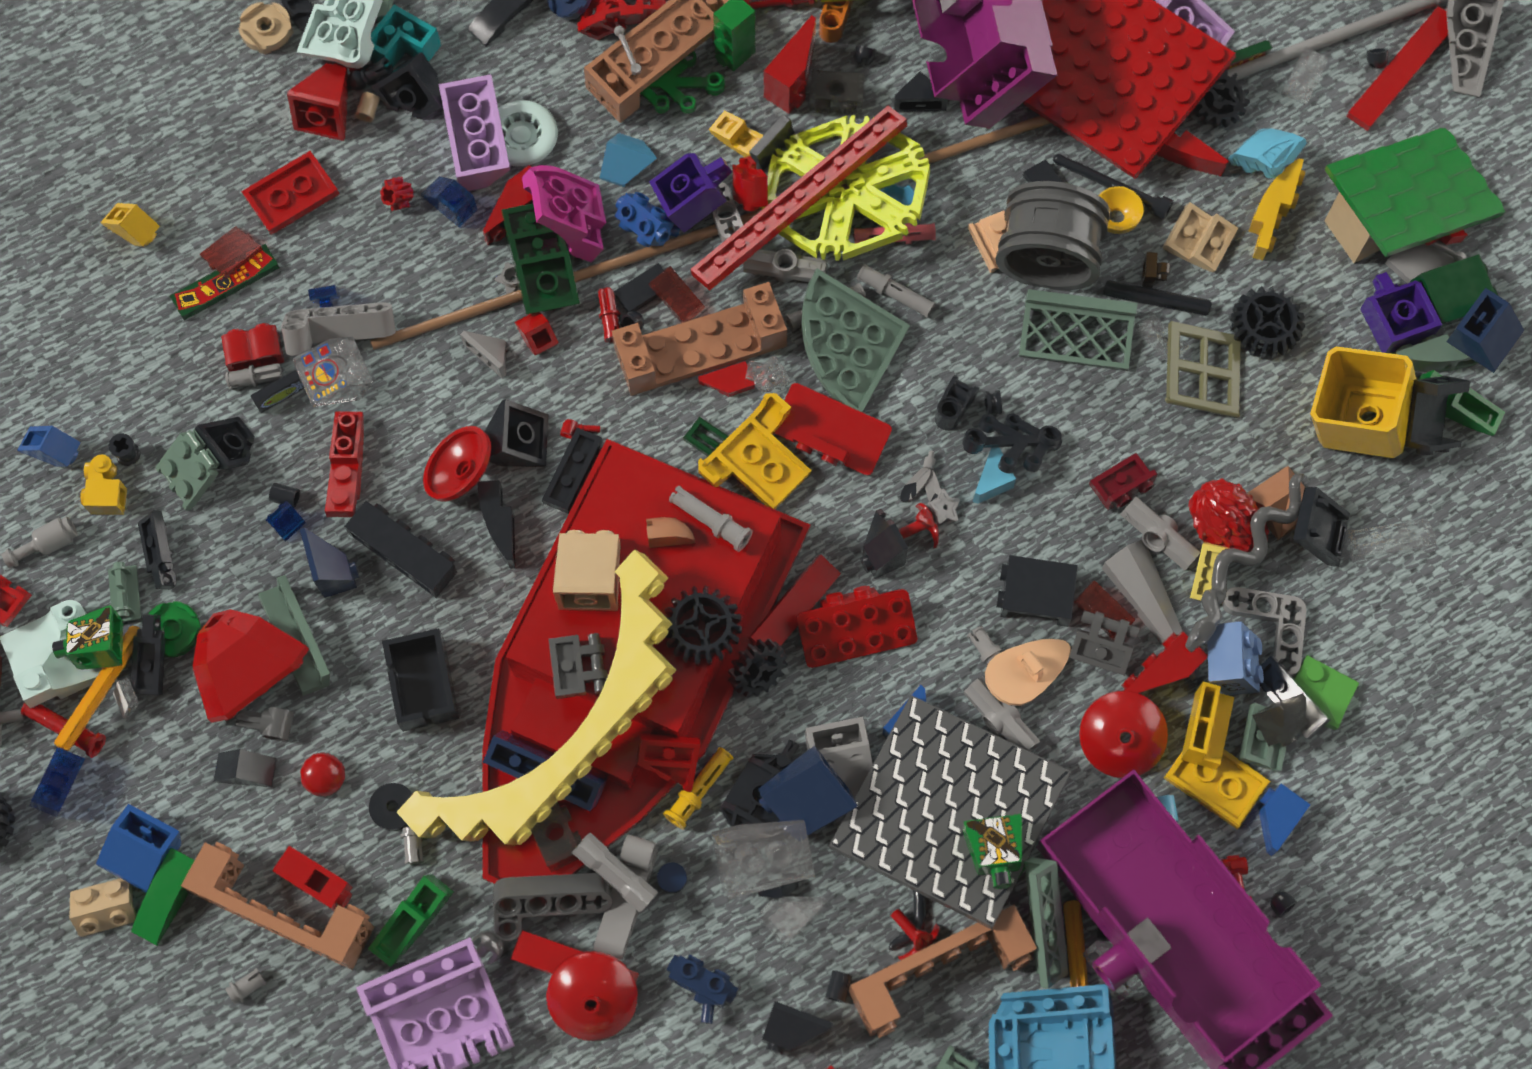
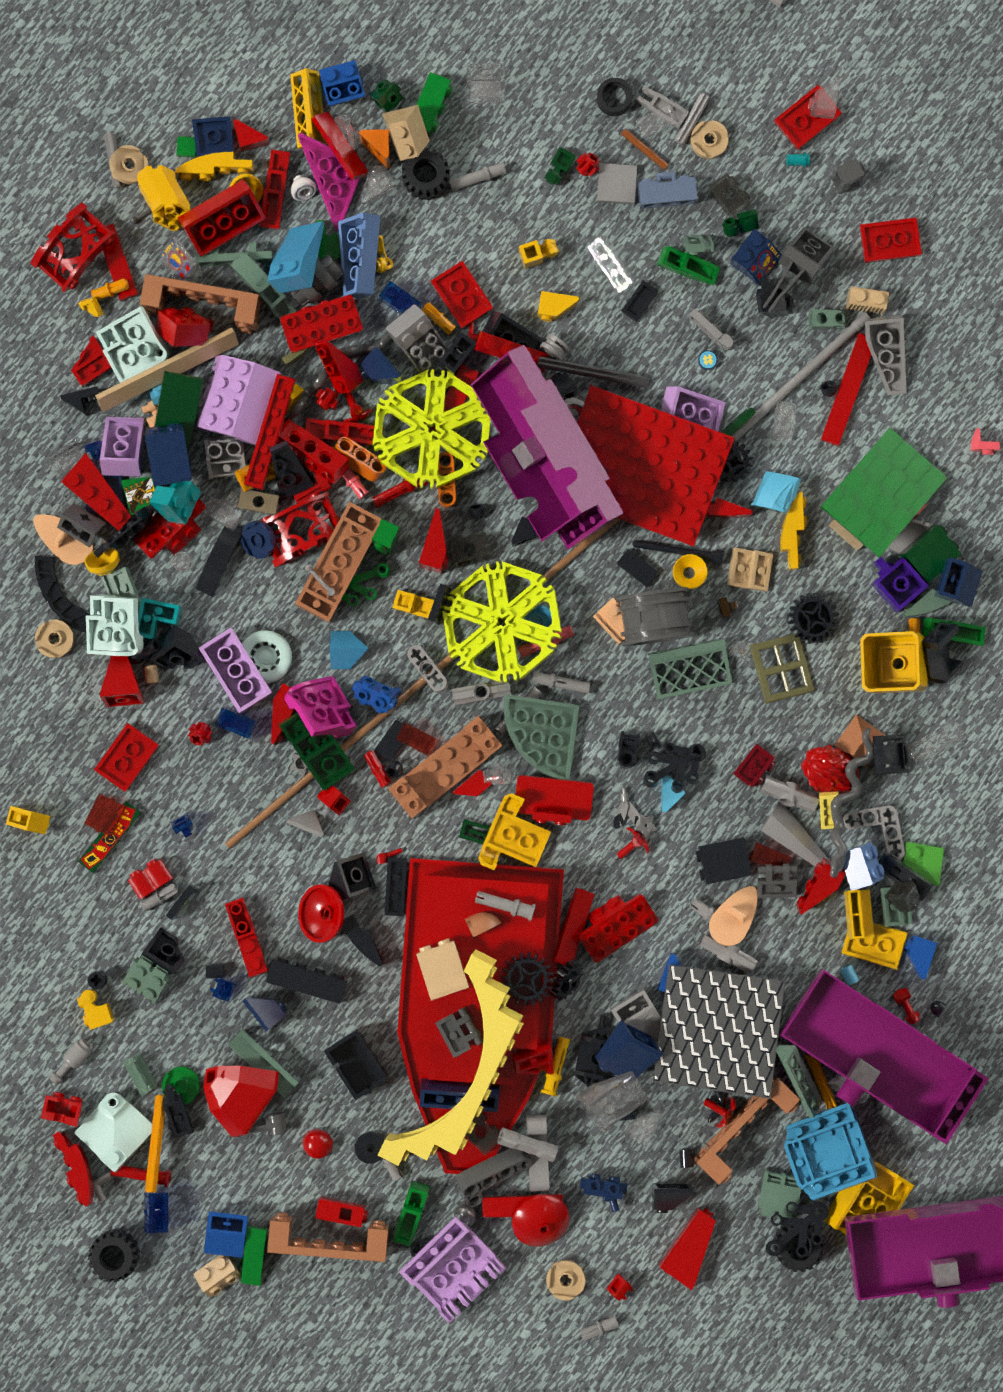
camera: 25 degrees left, 15 degrees up
blue slope [17,426,81,467] -> none
green torso [52,605,123,670] -> none
clear tile [113,678,138,718] -> none
black hinge [138,510,176,590] -> none
black slope [214,749,277,787] -> none
light grey pin [225,968,267,1004] -> none
light grey beam [281,302,396,356] -> none
clear slope [292,336,373,407] -> none
dark purple hinge [649,153,732,233] -> none
dark blue tile [657,862,687,894] -> none
plate [690,106,908,291] -> none
red cylinder [732,156,768,211] -> none
black slope [860,509,908,579] -> none
torso [963,814,1022,889] -> none
red dish [1079,690,1168,778] -> none
black axle [1104,280,1212,316] -> none

